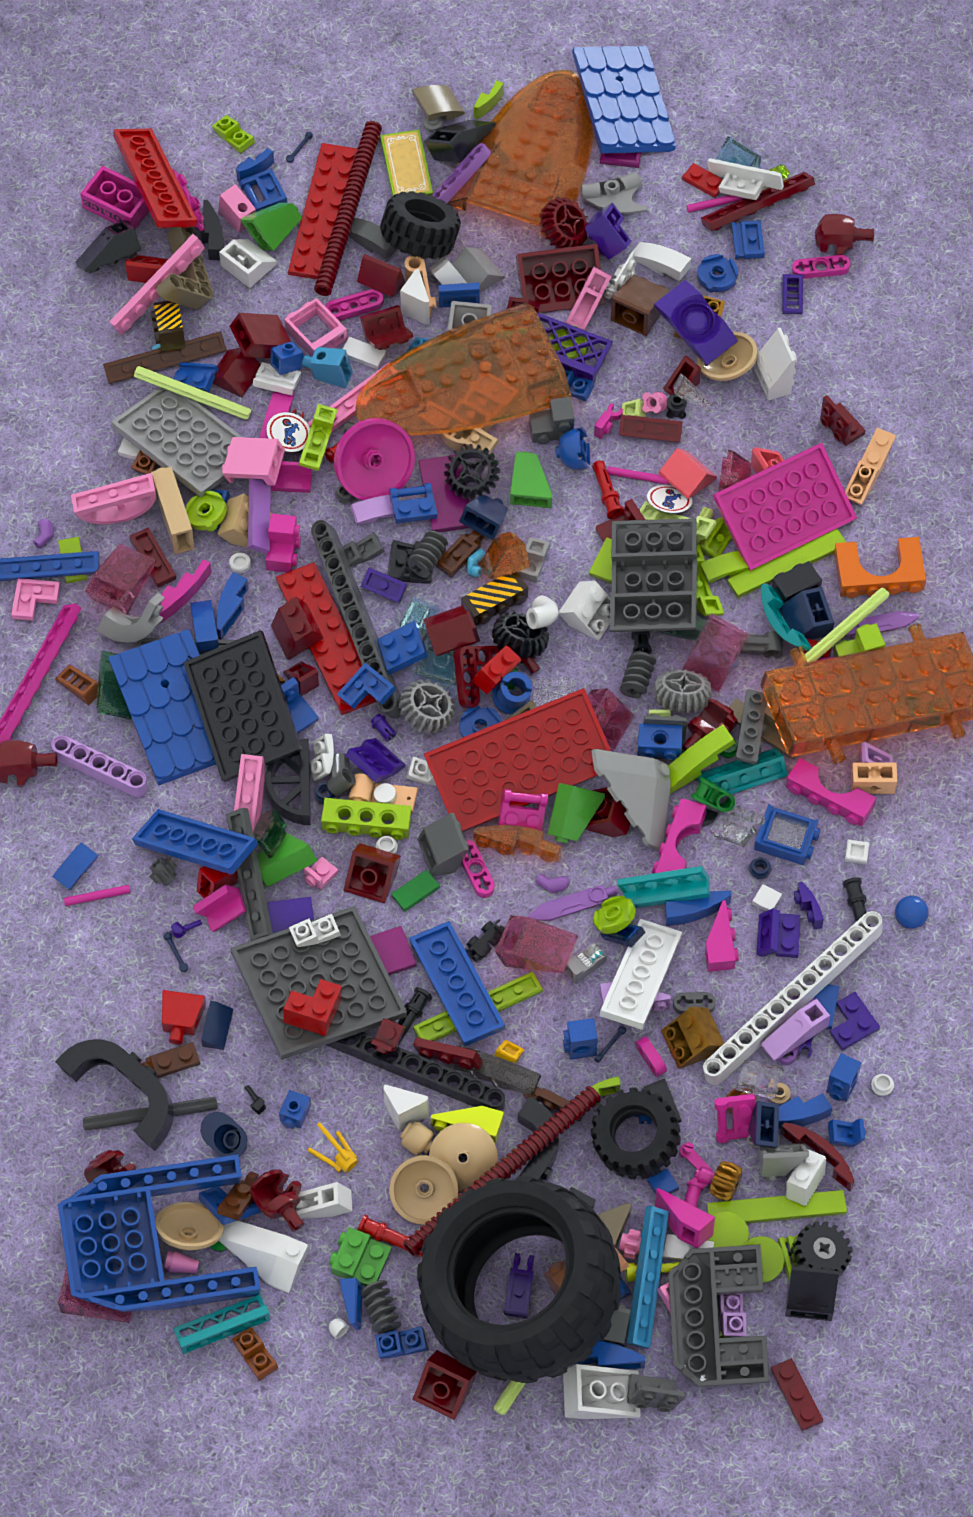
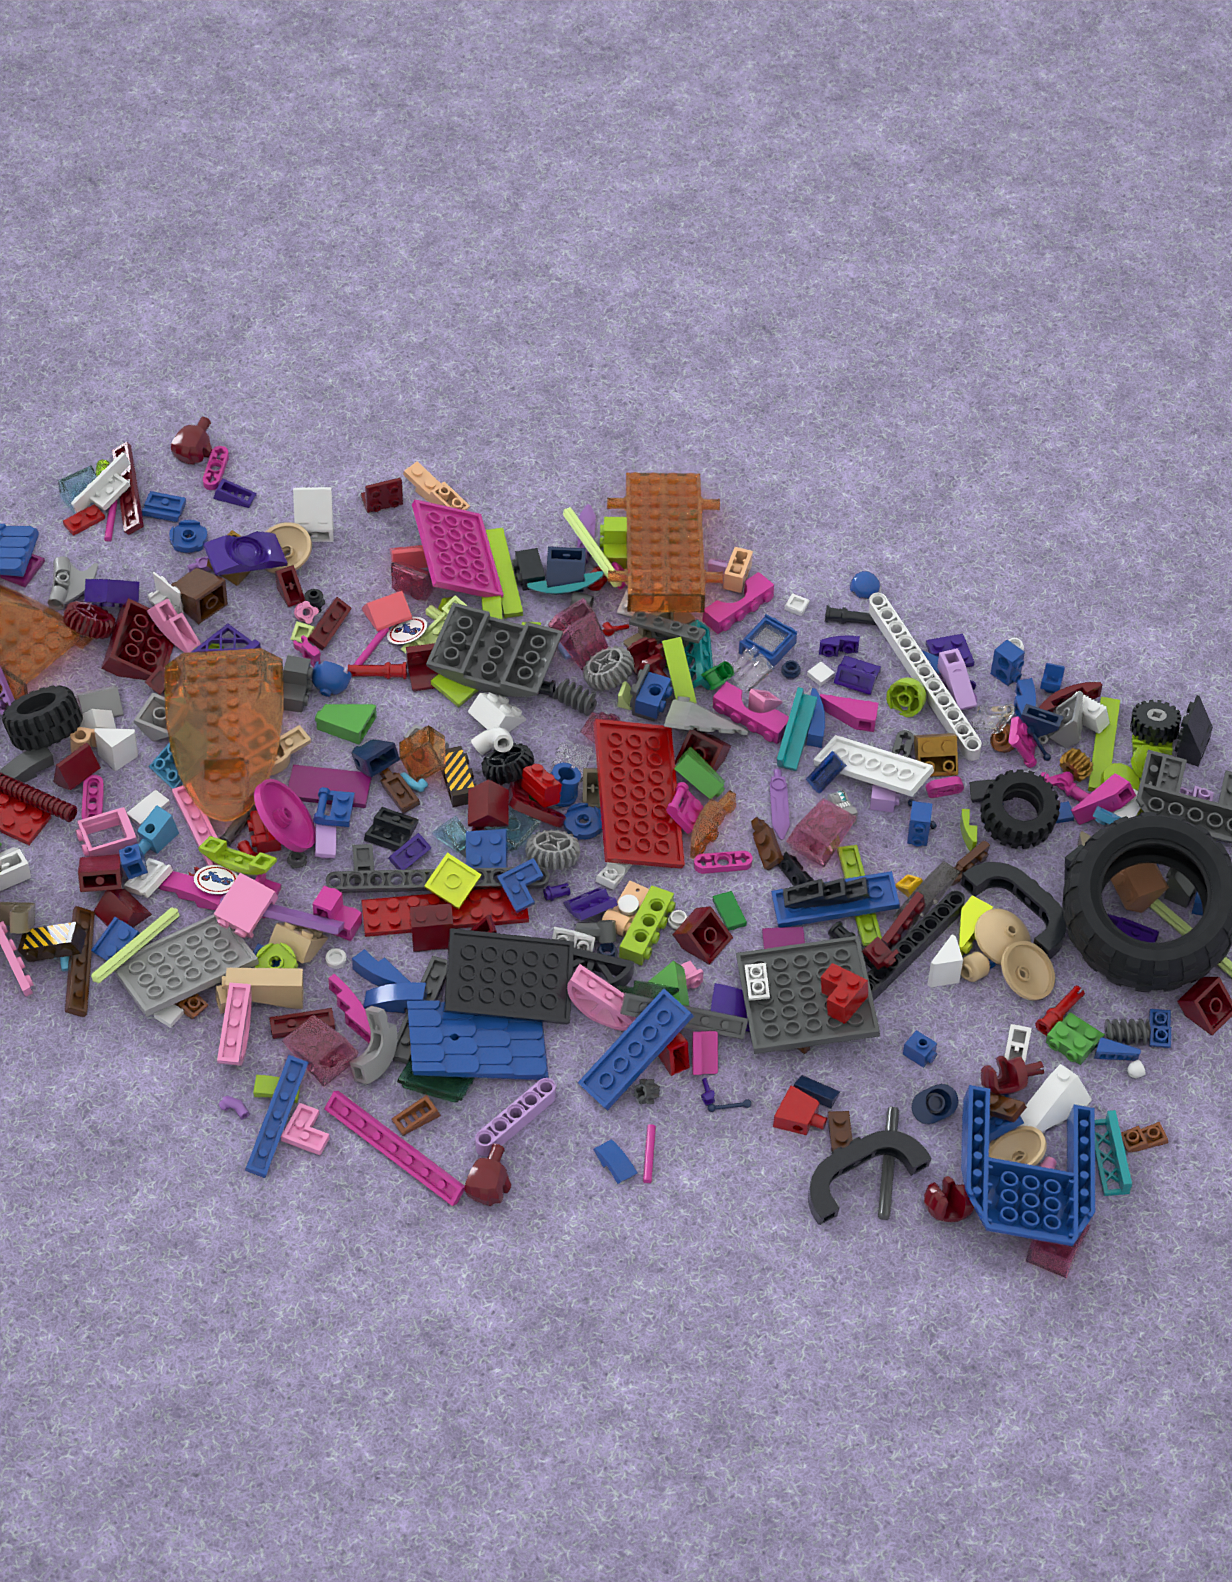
camera: 75 degrees left, 10 degrees down
black hand [245,1085,266,1115] -> none
yellow plant [308,1122,358,1173] -> none
dark red bracket [360,305,413,350] -> none
dark red piece [404,1086,601,1257] -> none
dark grey piece [408,531,448,578] -> none
dark grey slope [417,813,469,876] -> none
blue plate [438,282,480,308] -> none
black gear [444,444,500,500] -> none
medium lavender arm [535,873,570,893] -> none
lime tile [593,896,636,934] -> none
white slope [629,242,691,282] -> none
clear slope [673,374,712,412] -> none
orange arch [834,537,926,598] -> none
none -> neon yellow plate [424,853,481,910]
none -> red hand [601,622,629,637]
none -> bright pink slope [748,689,783,713]
none -> reddish brown hinge [751,817,784,870]
none -> black slope [783,877,870,908]
none -> lime cylinder [886,677,927,718]
none -> dark blue hinge [1027,726,1051,761]

